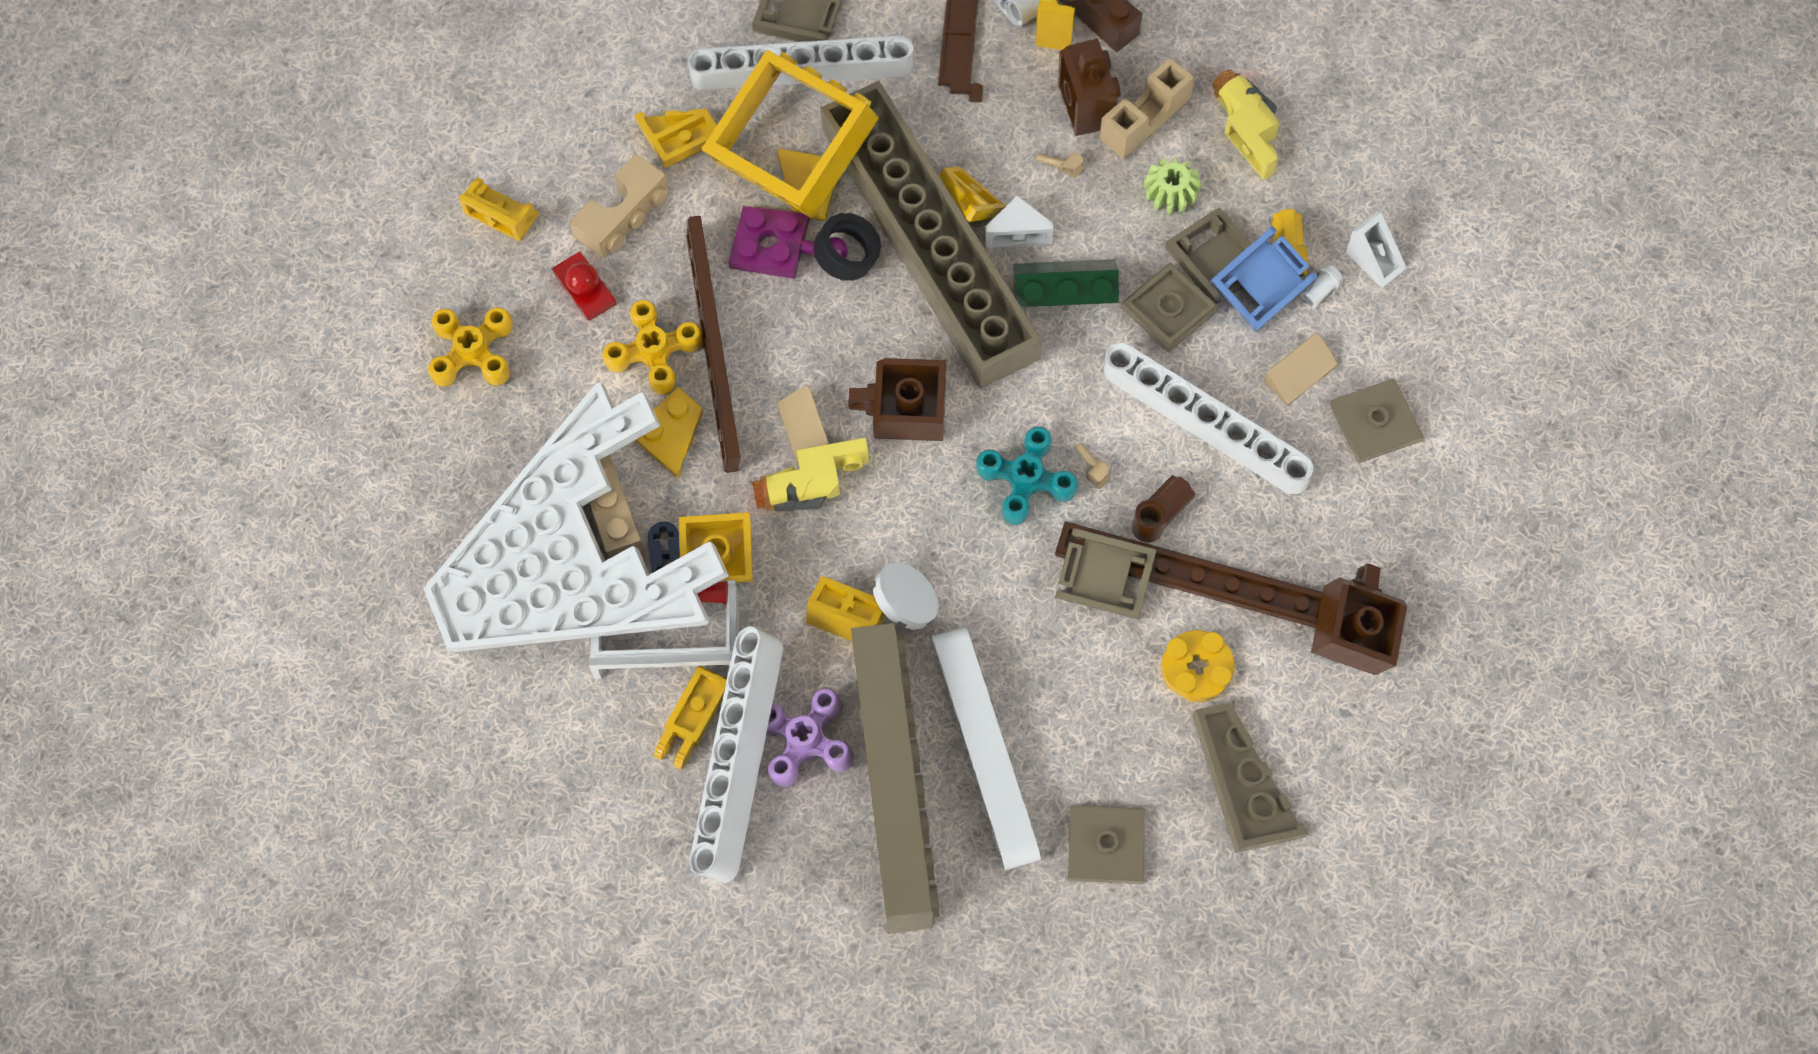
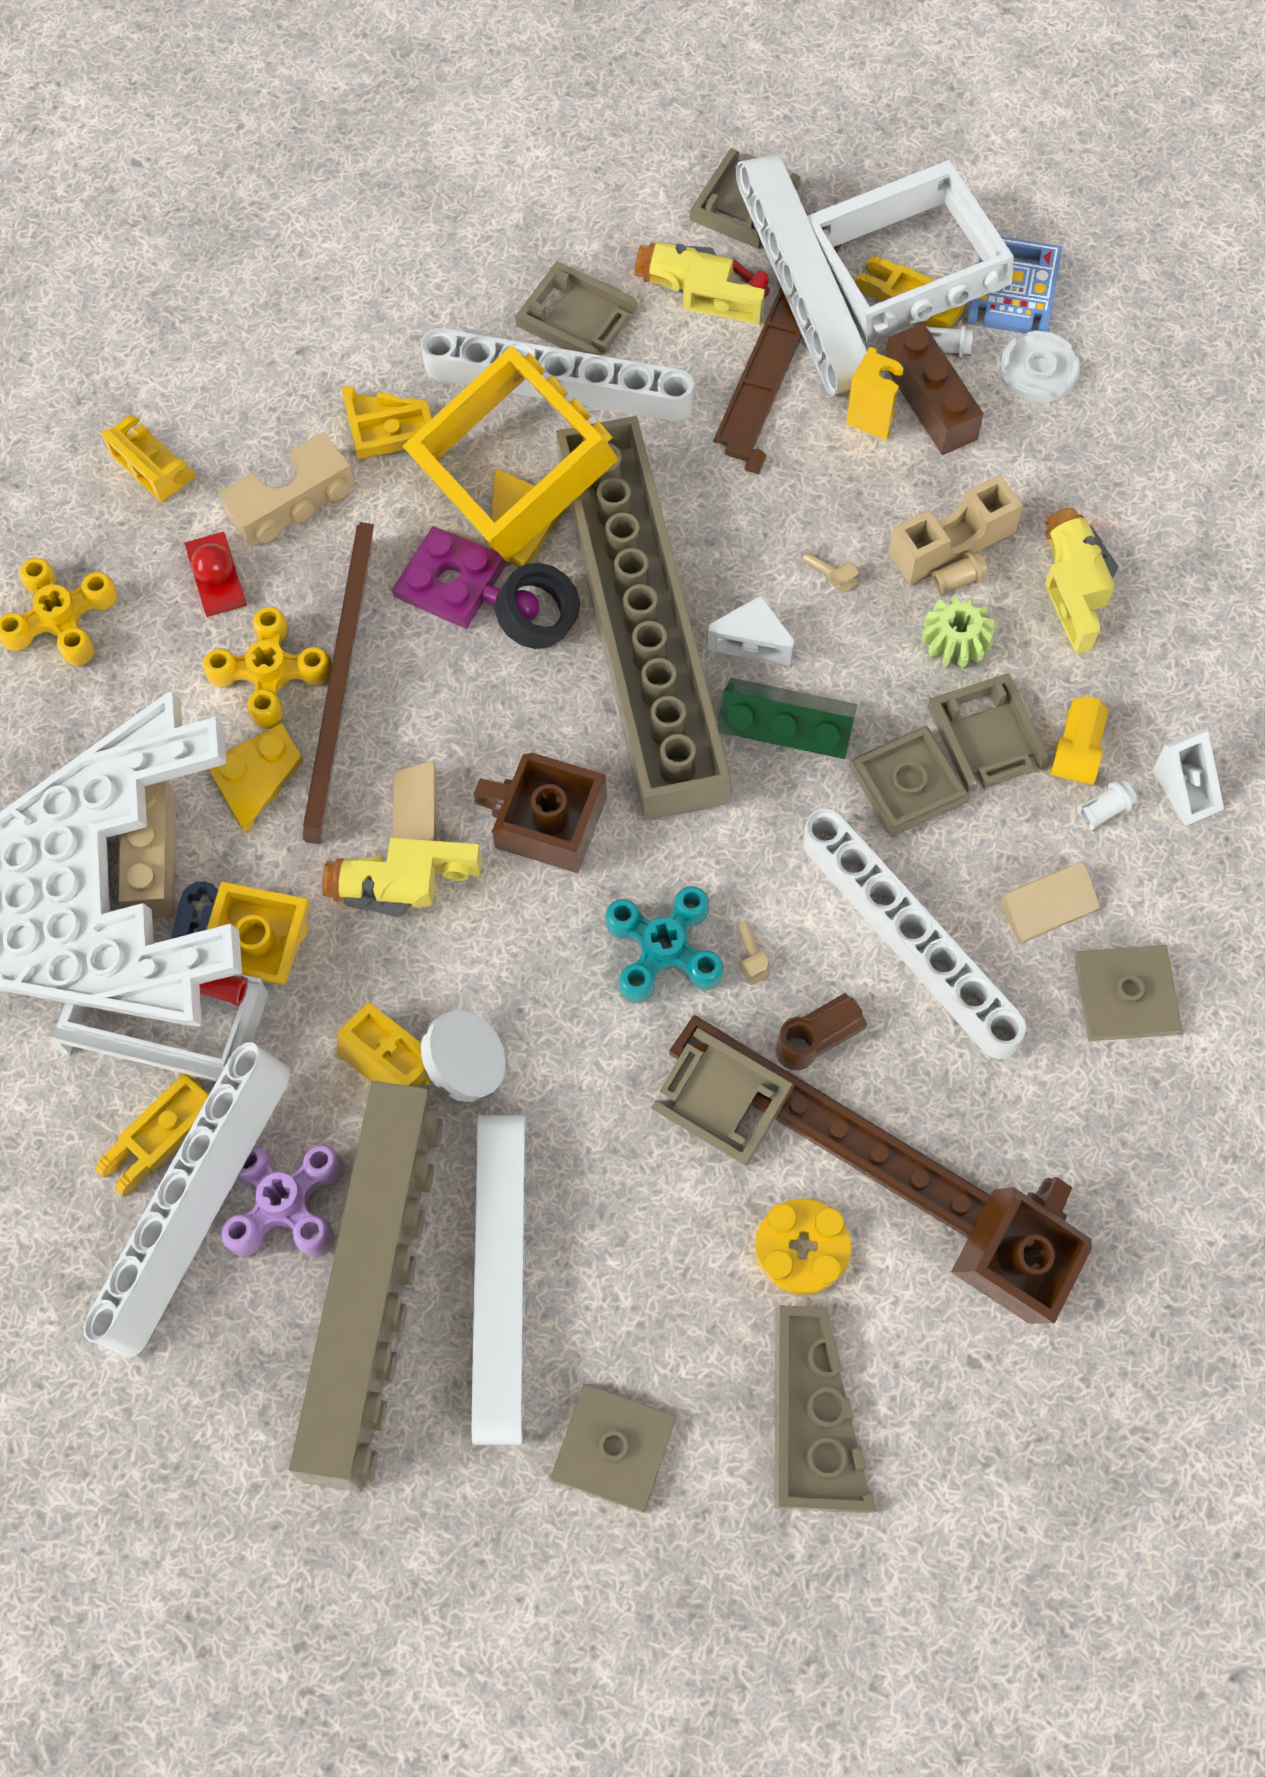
camera: 15 degrees right, 0 degrees up
yellow wing [939,166,1006,222] -> none
reddish brown hinge [1057,38,1121,136] -> none
medium blue container [1210,226,1318,332] -> none
none -> tan pin [931,551,988,596]

